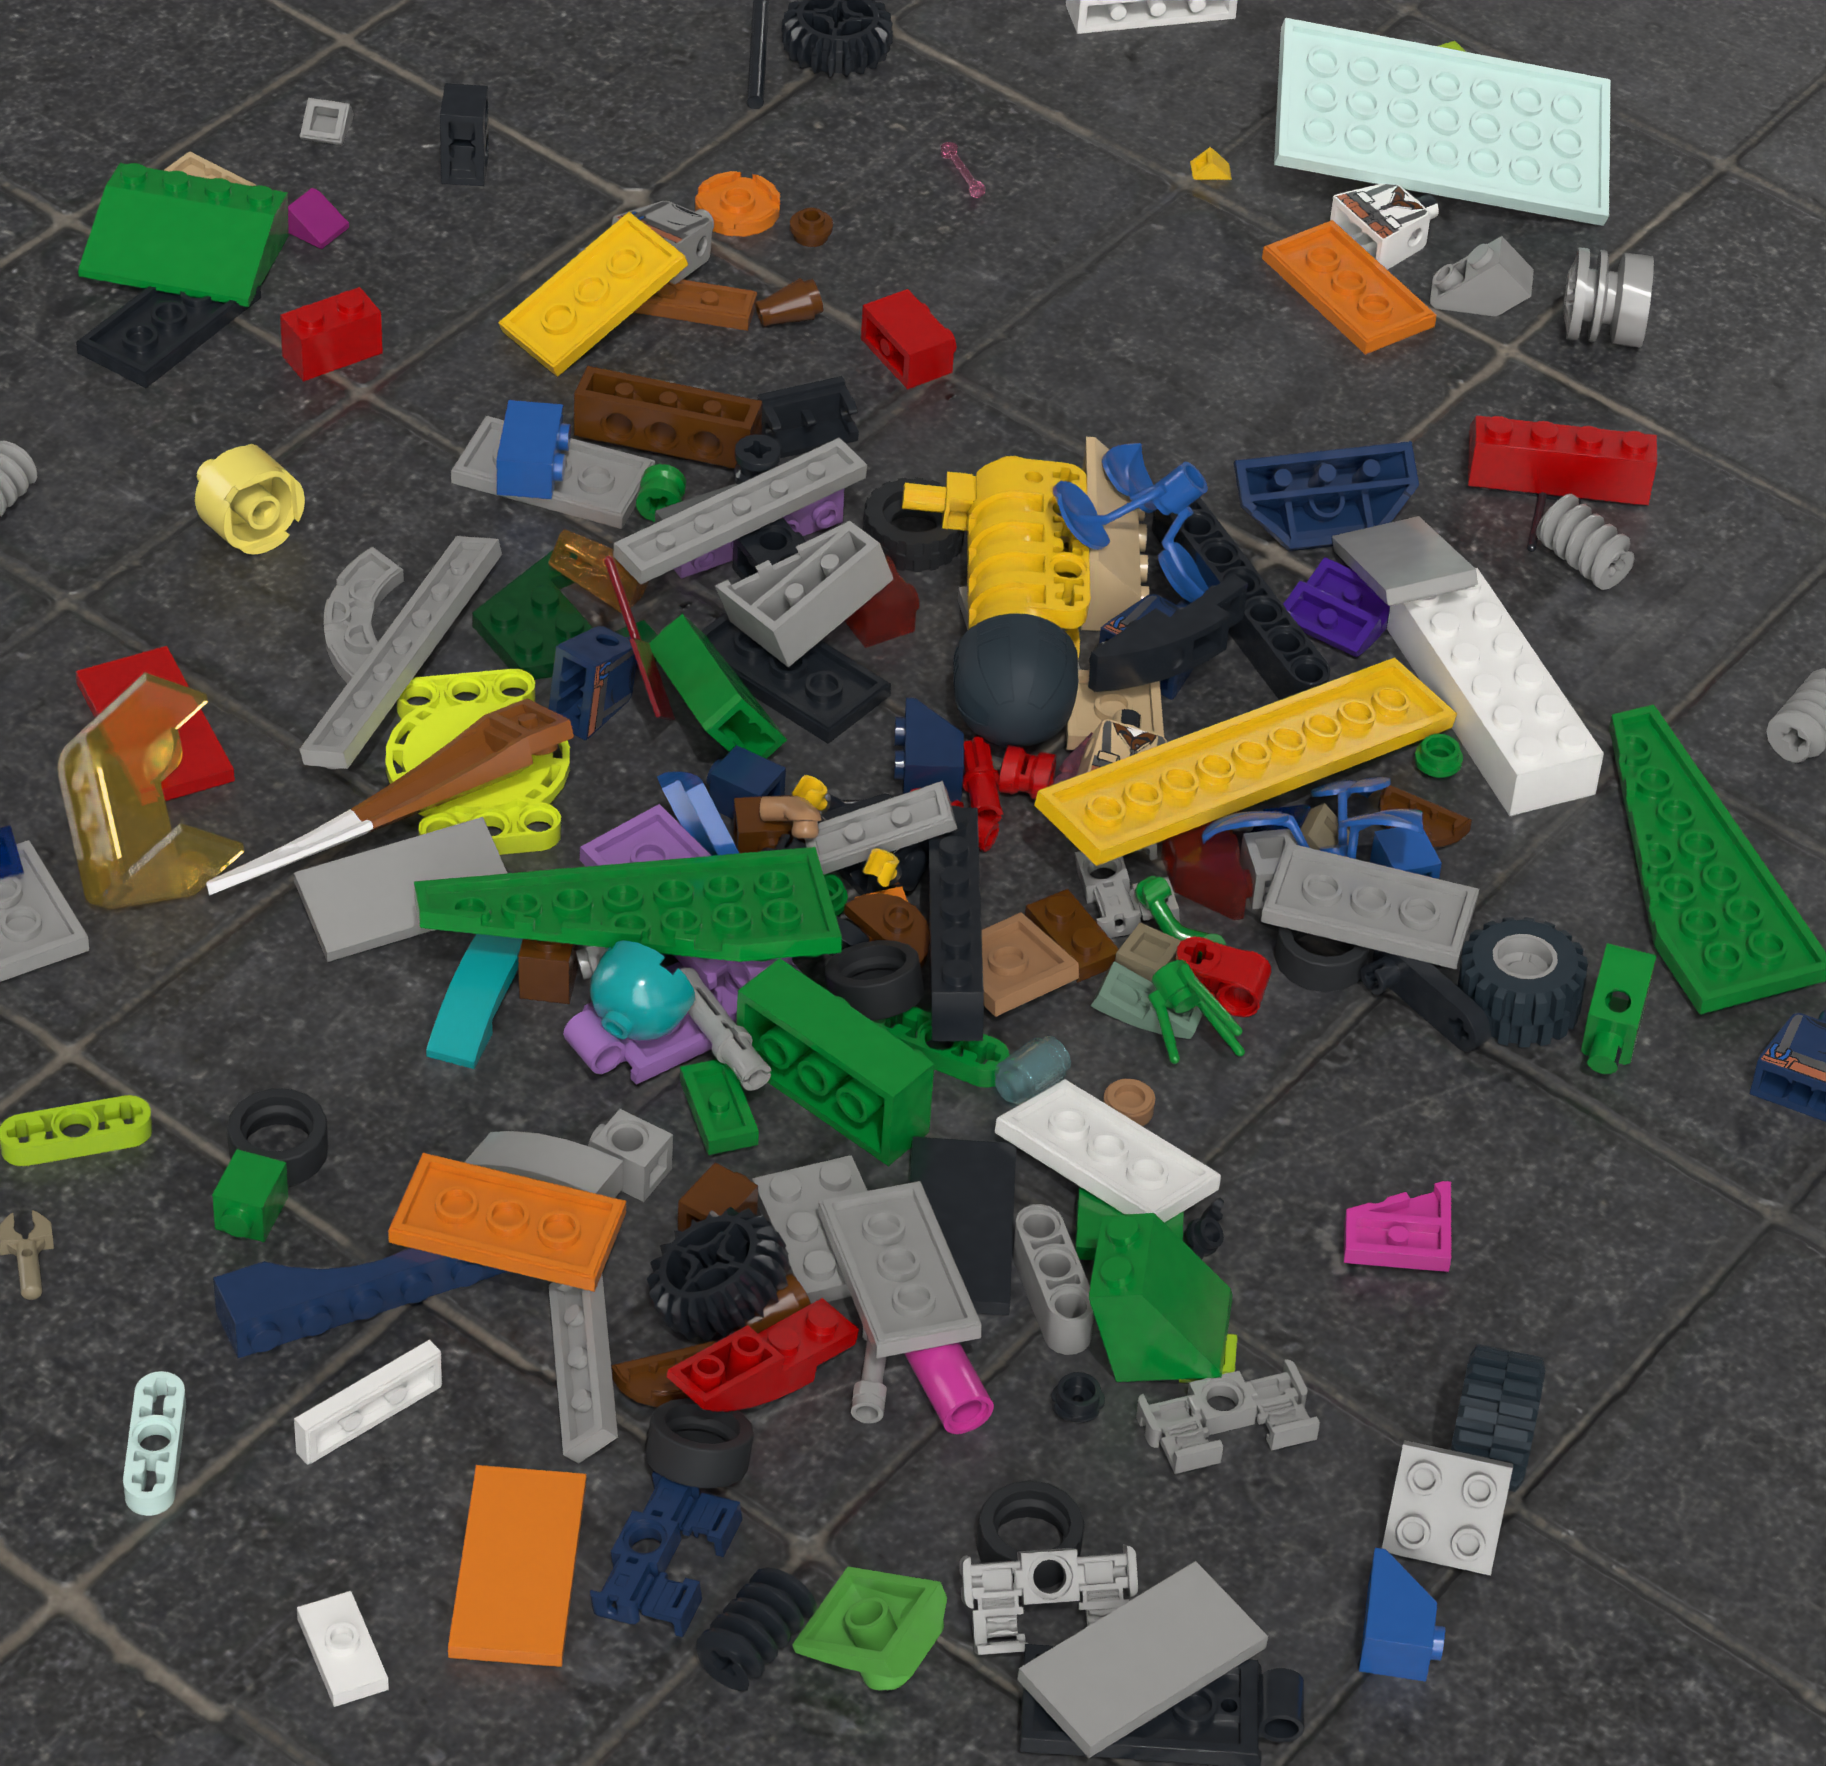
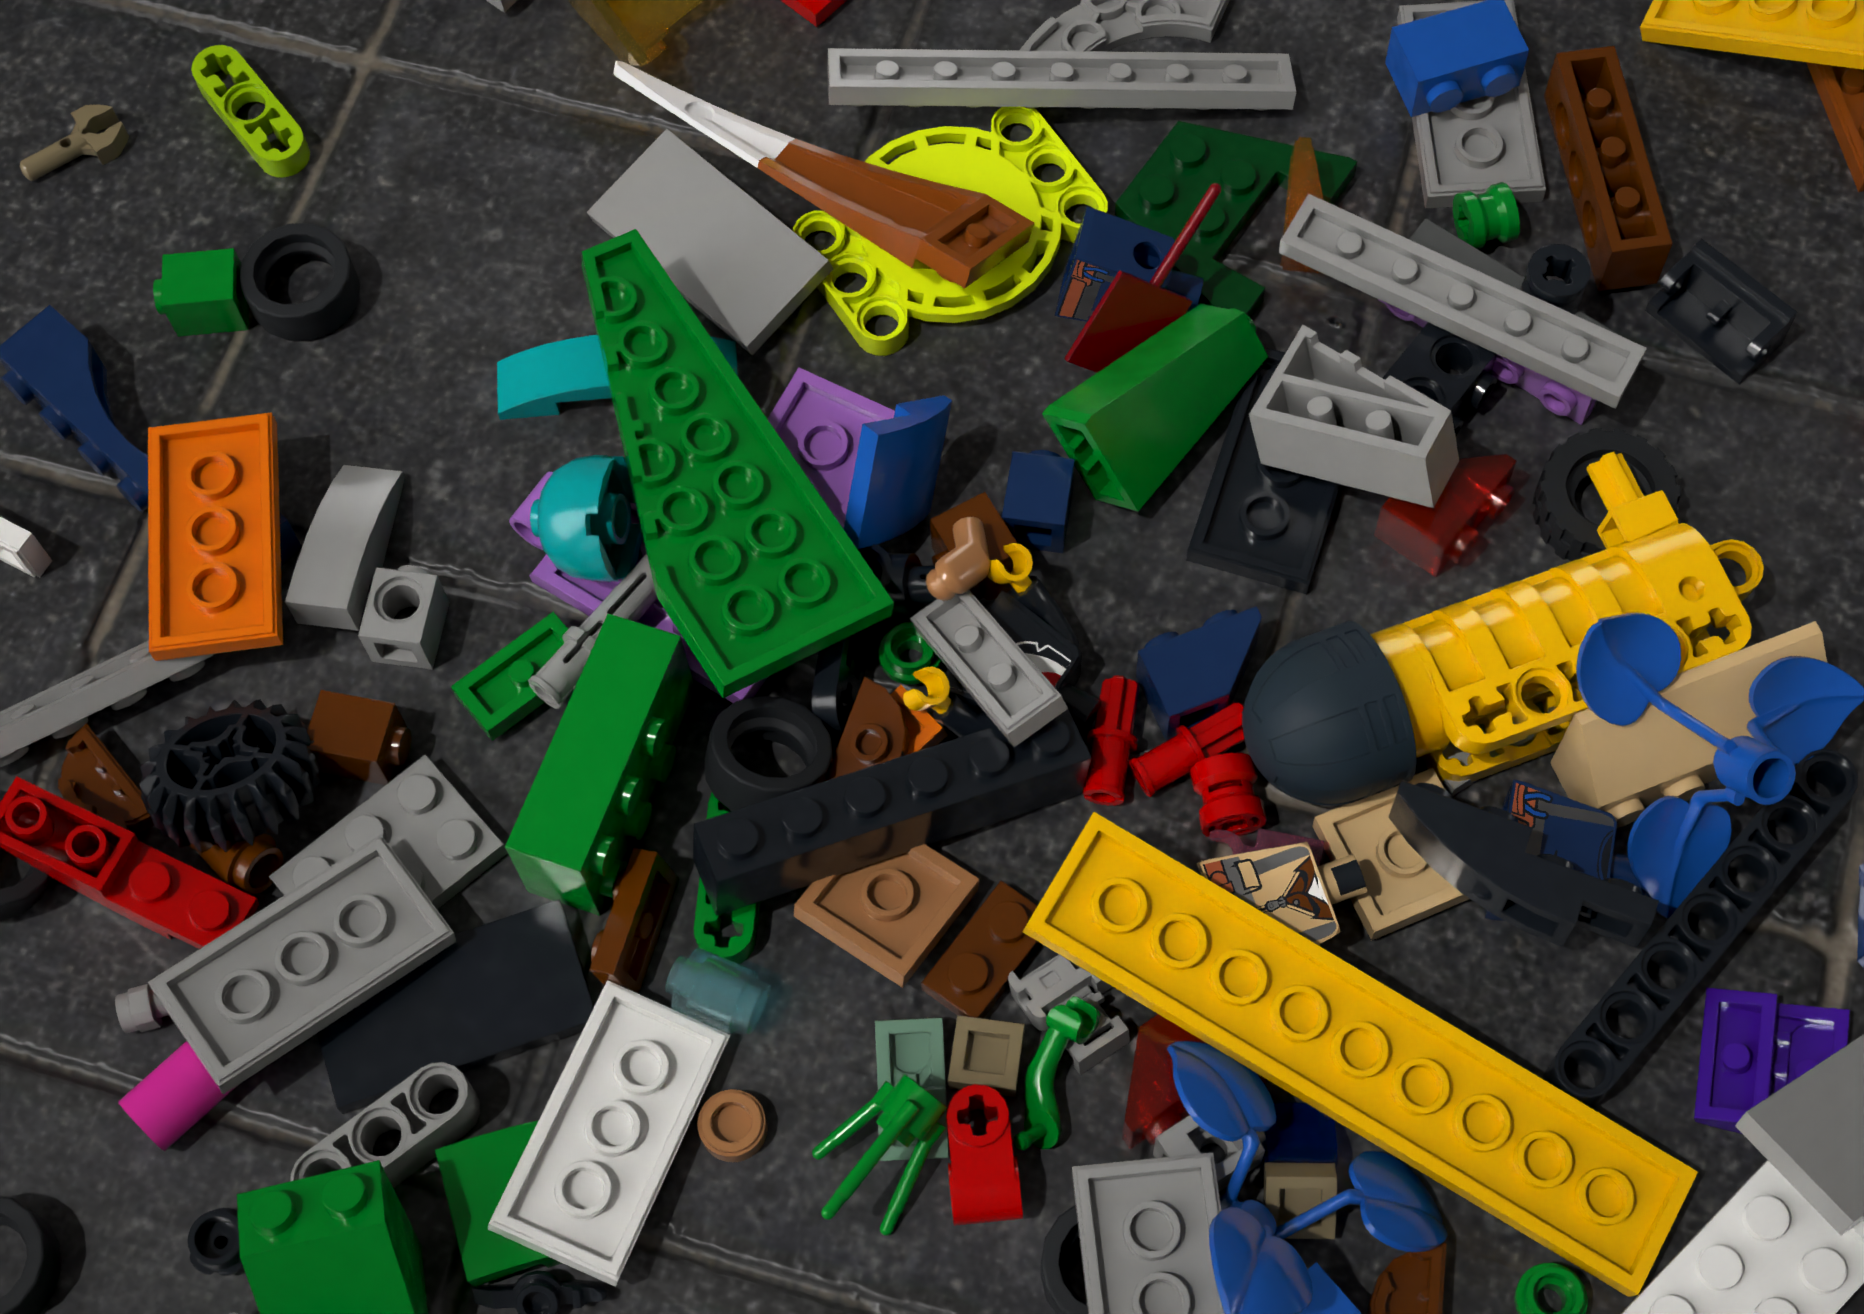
camera: 75 degrees right, 20 degrees up
none -> reddish brown plate [590,848,679,994]

